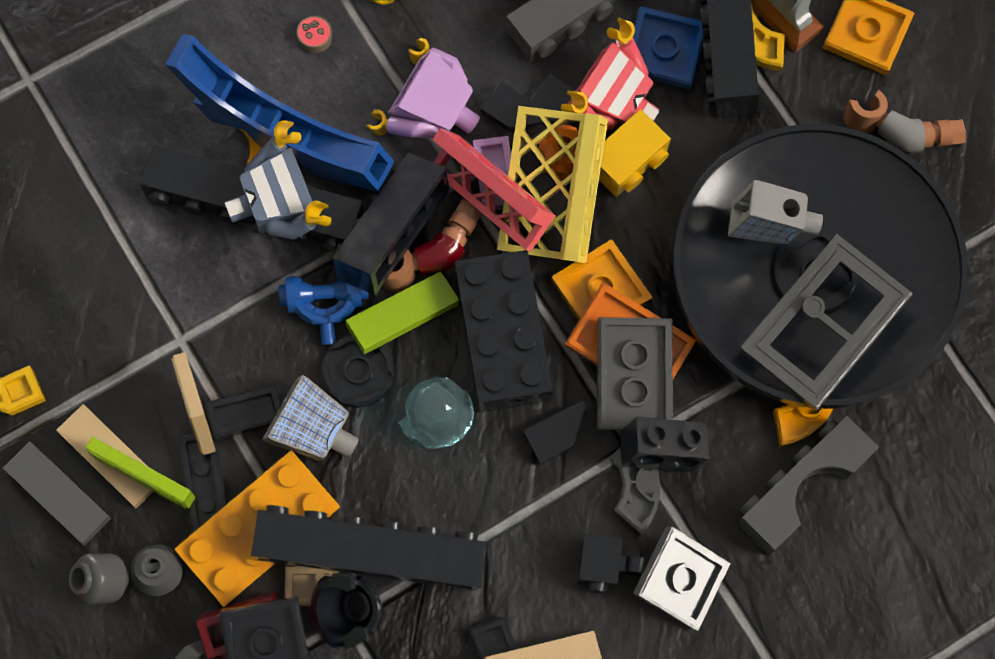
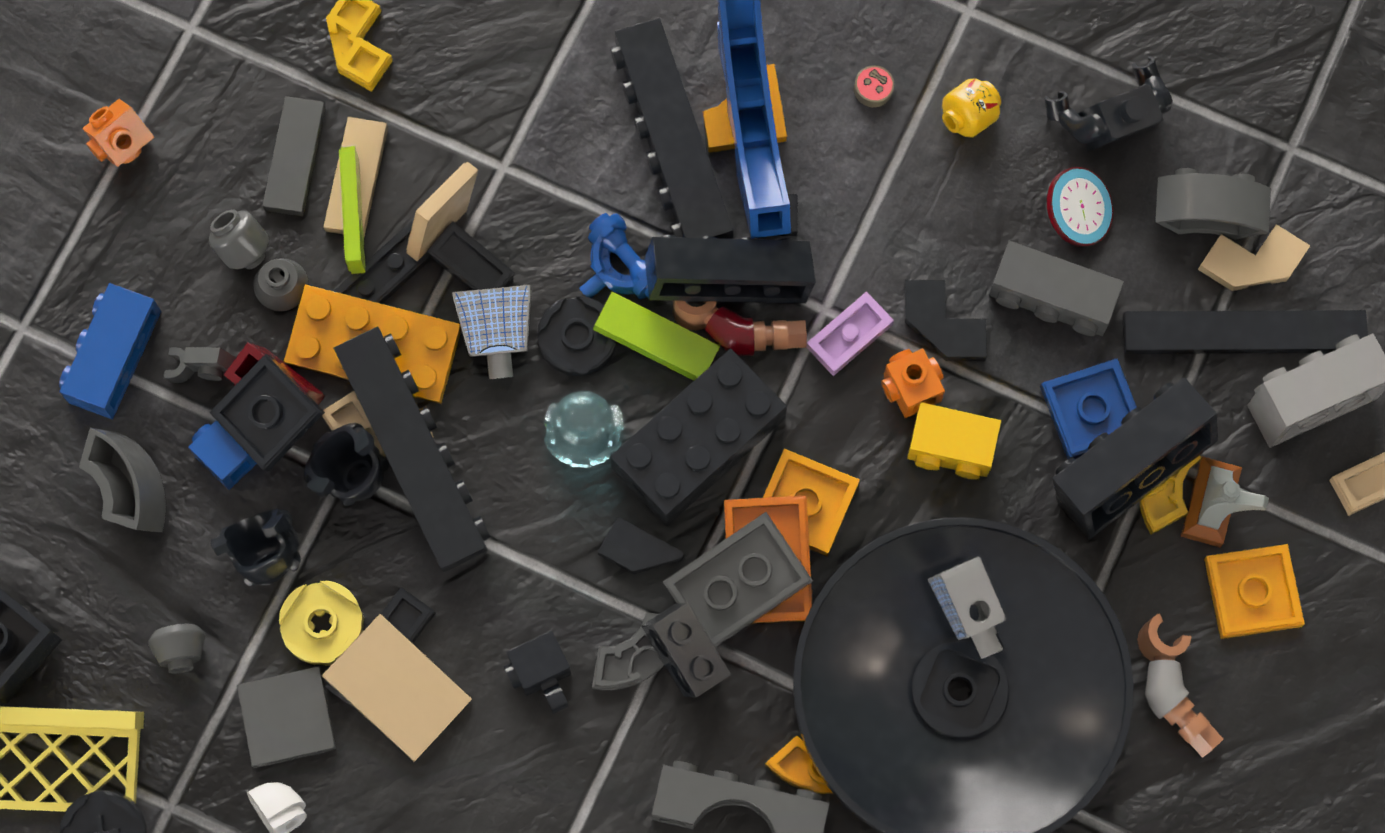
camera: 60 degrees right, 0 degrees up
torso [225,121,331,240] -> none
lavender torso [367,38,480,138] -> none
coral fence [432,128,556,251] -> none
light yellow fence [497,106,608,263] -> none
torso [561,18,659,130] -> none
tile [633,526,731,631] -> none
dark grey door [740,234,913,410] -> none

